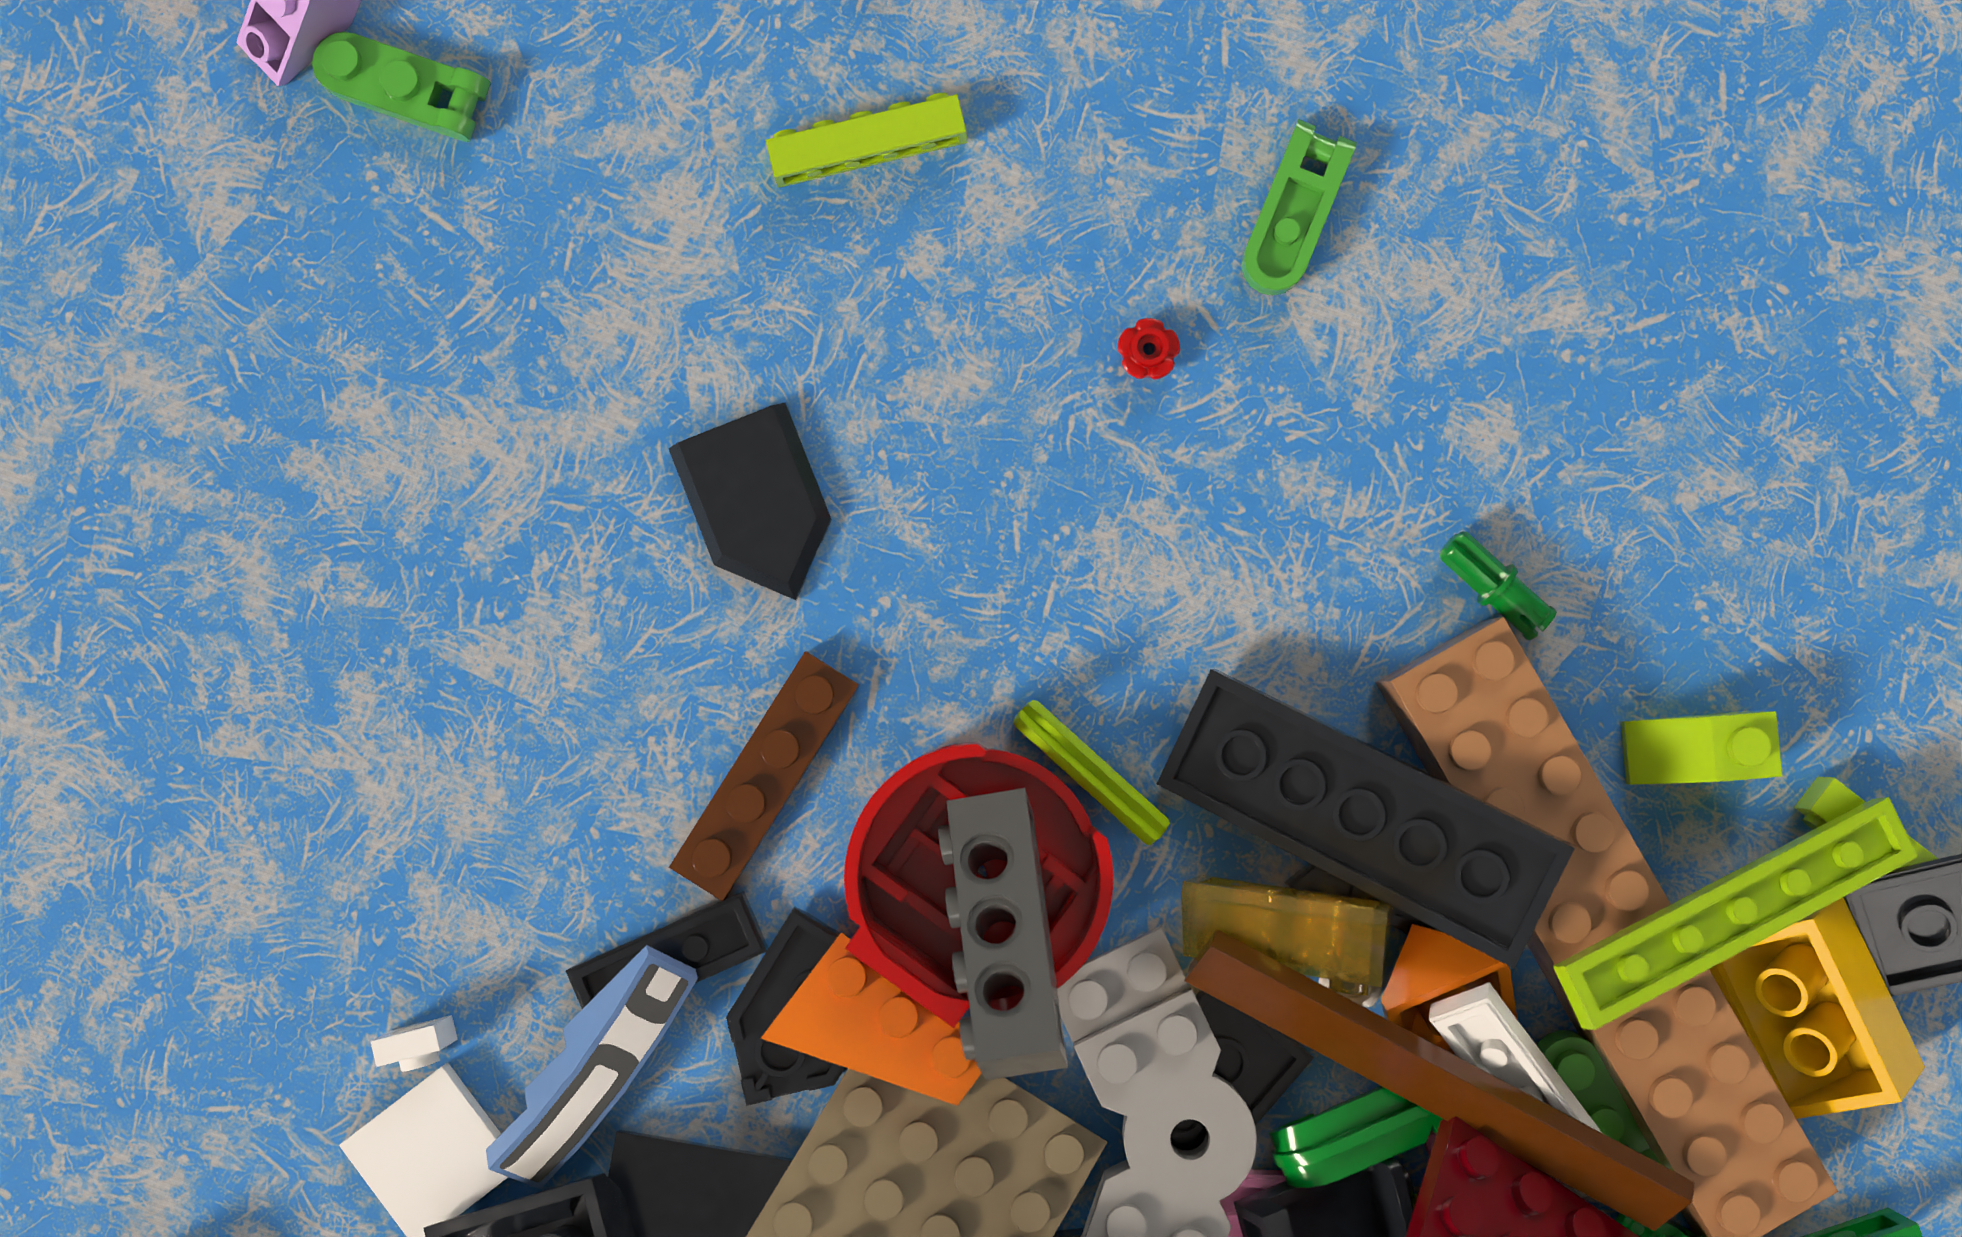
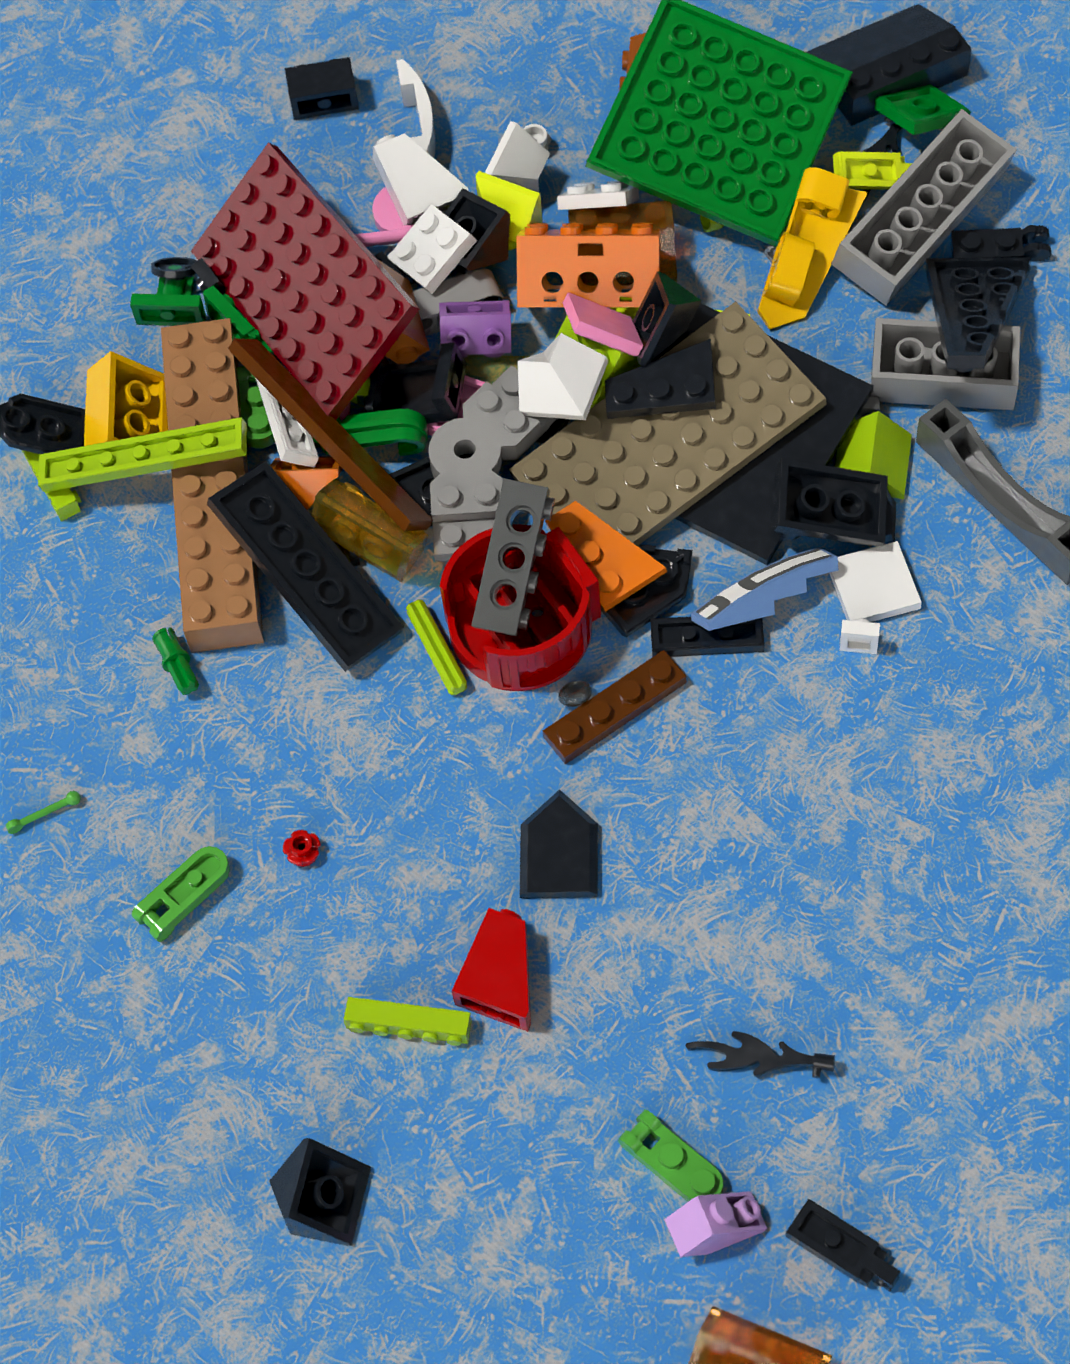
camera: 155 degrees left, 25 degrees down
lime slope [1620,711,1783,785] -> none
none -> bright green hinge [6,791,81,834]
none -> red slope [452,908,531,1032]
none -> clear smoke piece [558,680,592,707]
none -> black piece [686,1031,835,1078]
none -> black hinge [786,1199,900,1292]

